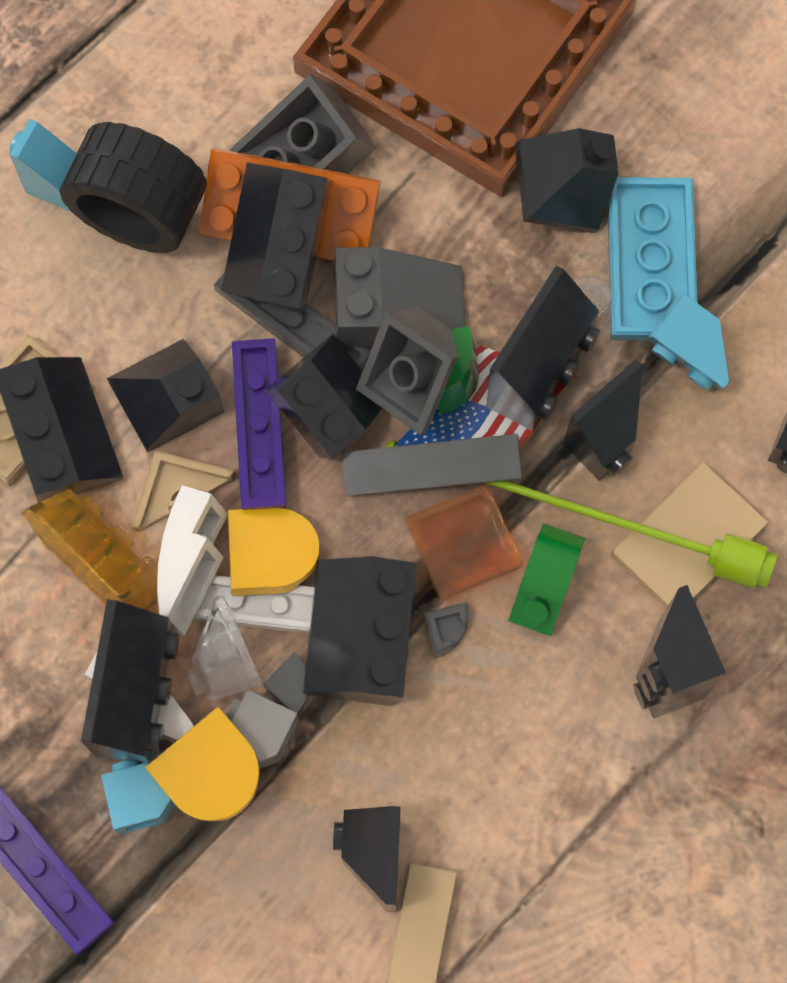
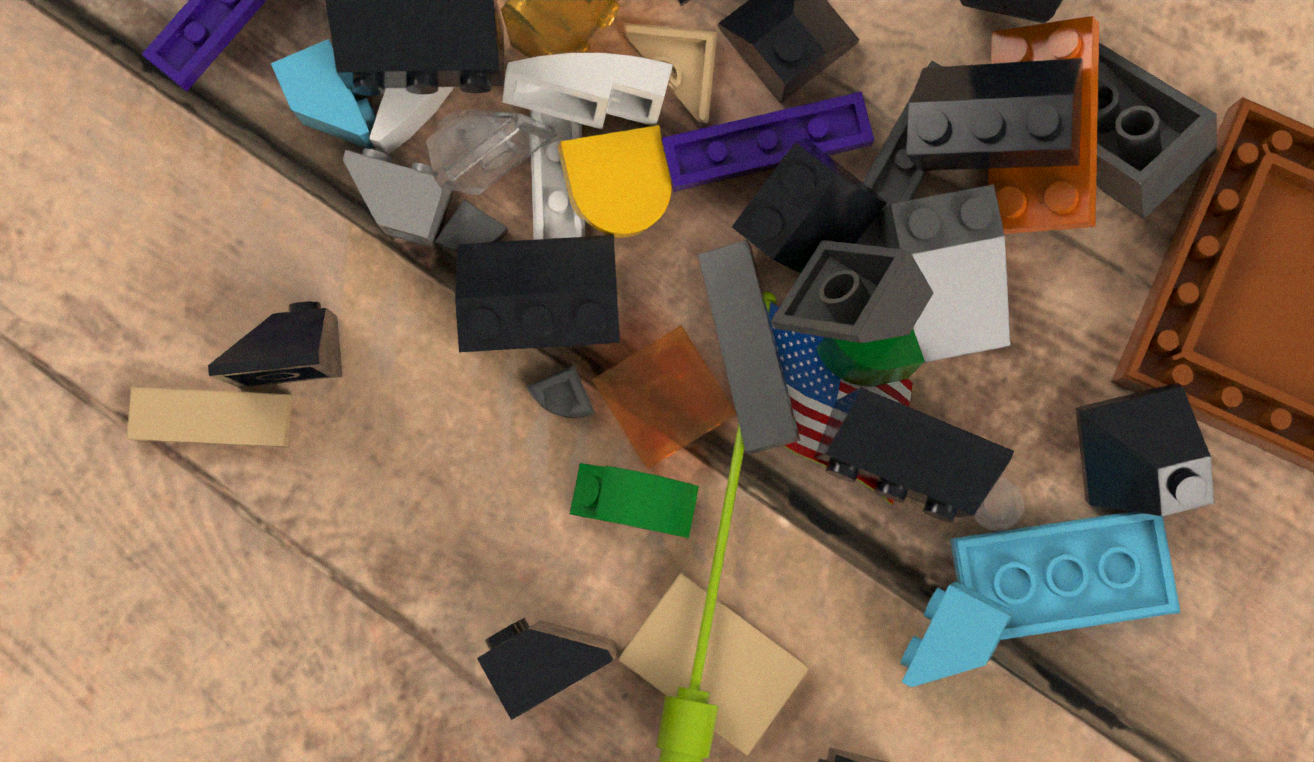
camera: 80 degrees right, 10 degrees up
yellow tile [145,707,259,821] -> none
black slope [563,359,642,481] -> none

